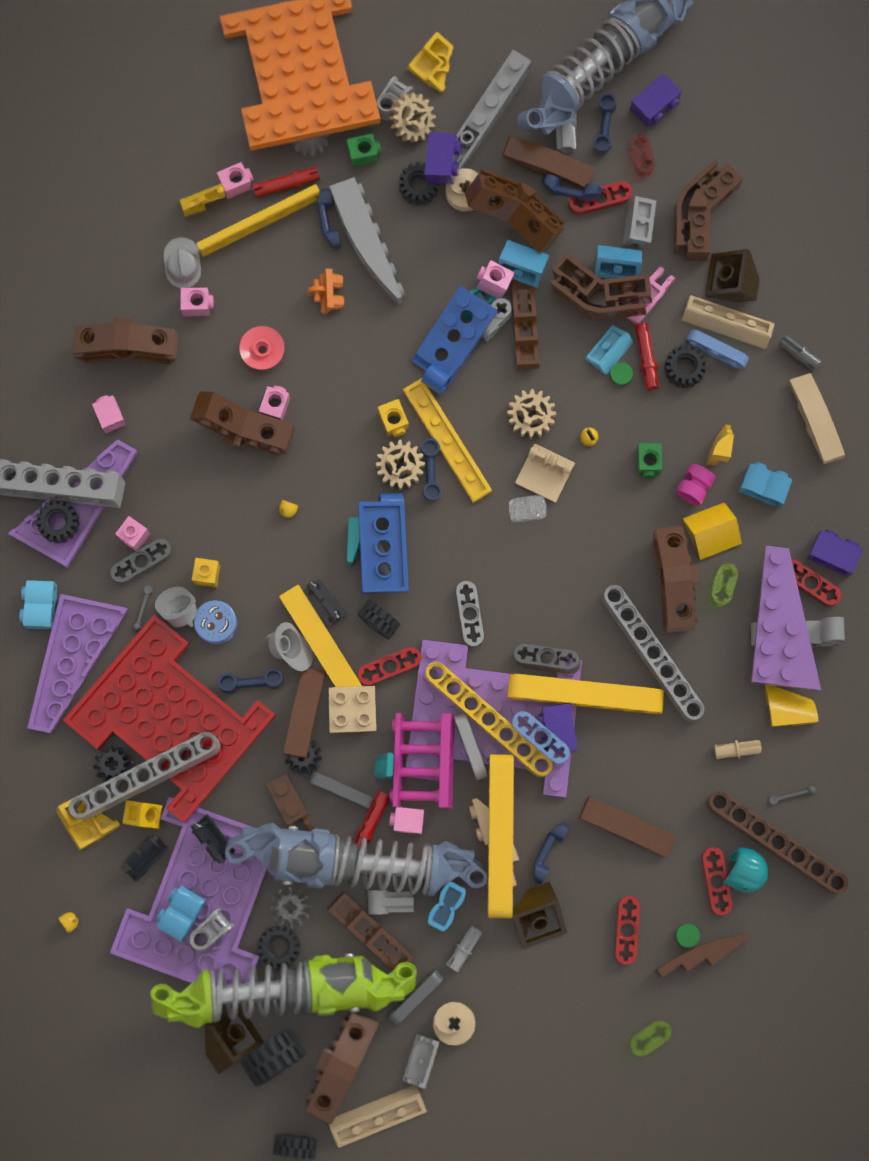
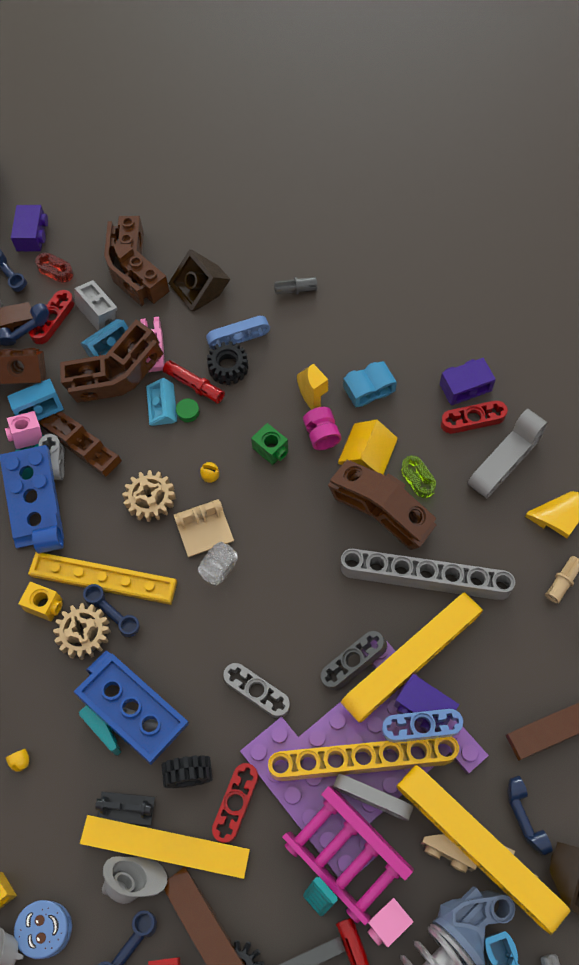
camera: 40 degrees left, 15 degrees down
tan hinge [329,686,376,733] -> none
tan slope [682,295,774,349] -> none
medium lavender wing [751,546,821,691] -> none
tan slope [789,373,845,464] -> none

